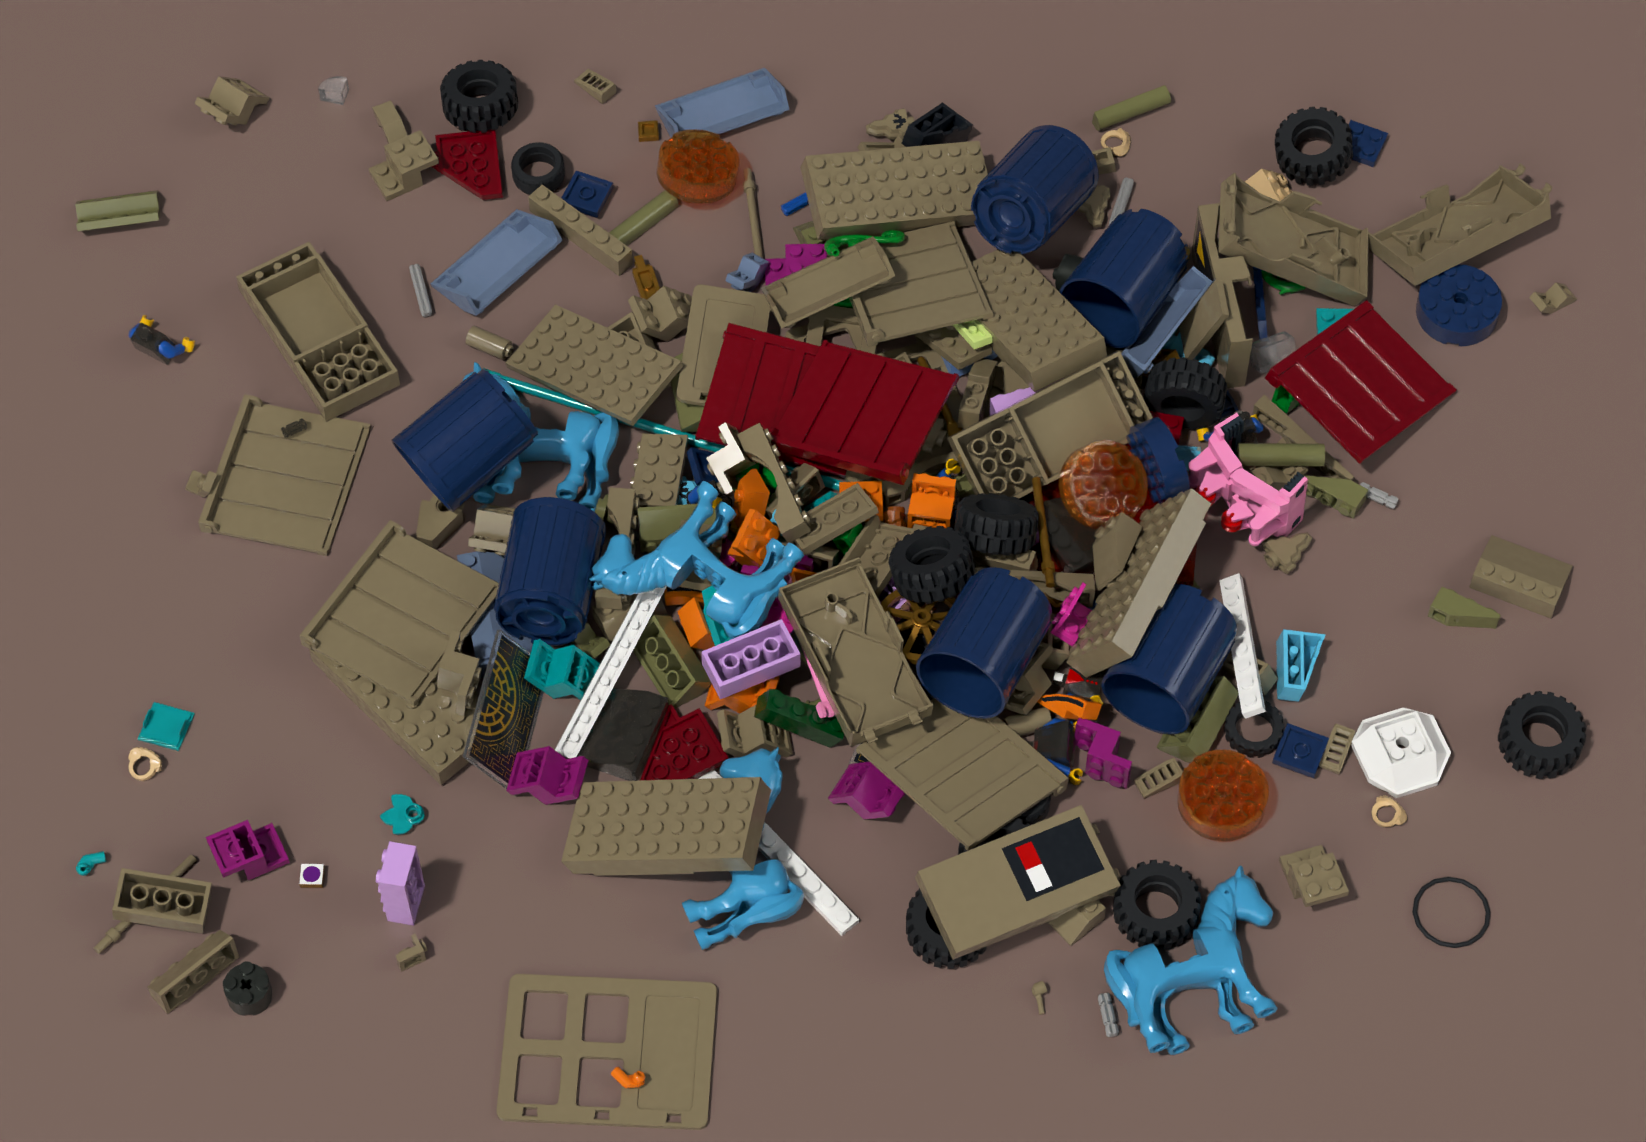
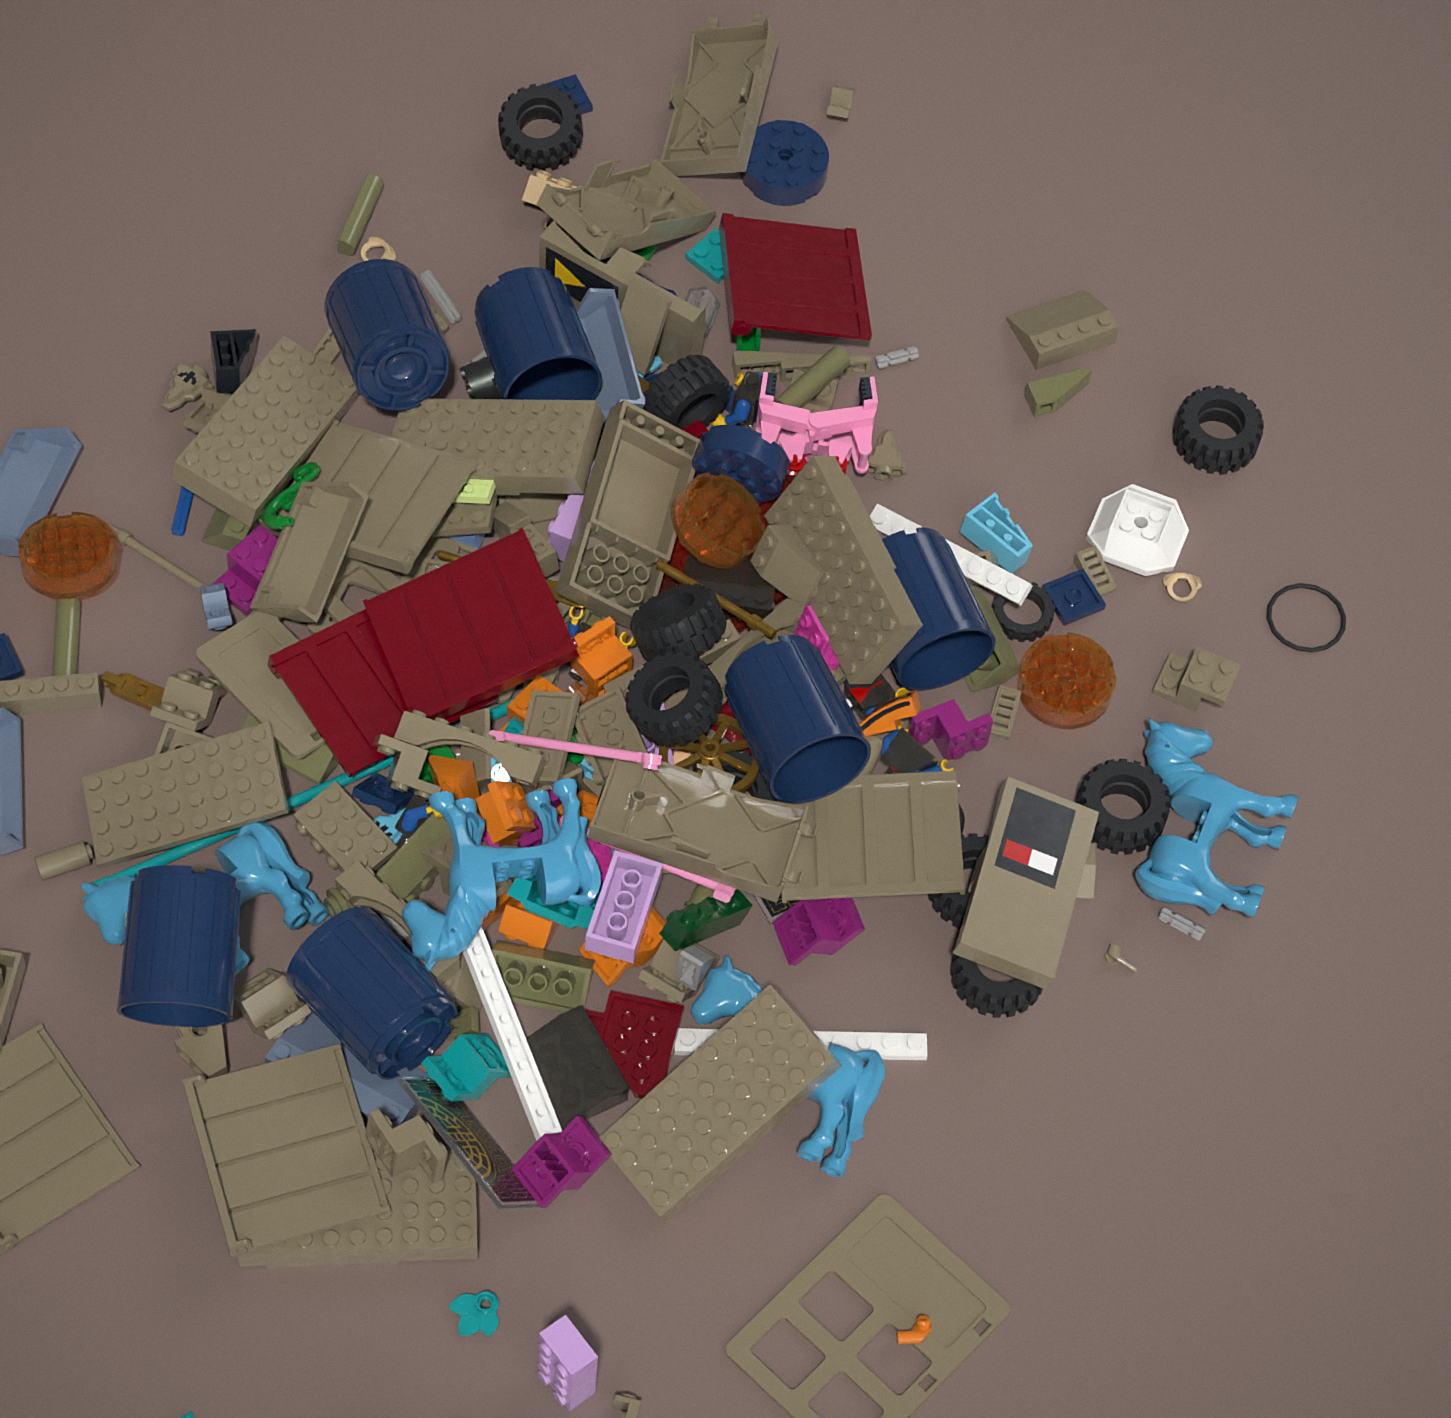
camera: 55 degrees left, 0 degrees up
olive slope [1303,475,1368,519] -> none
none -> bright pink hinge [488,730,662,770]
none -> light grey slope [675,945,715,991]

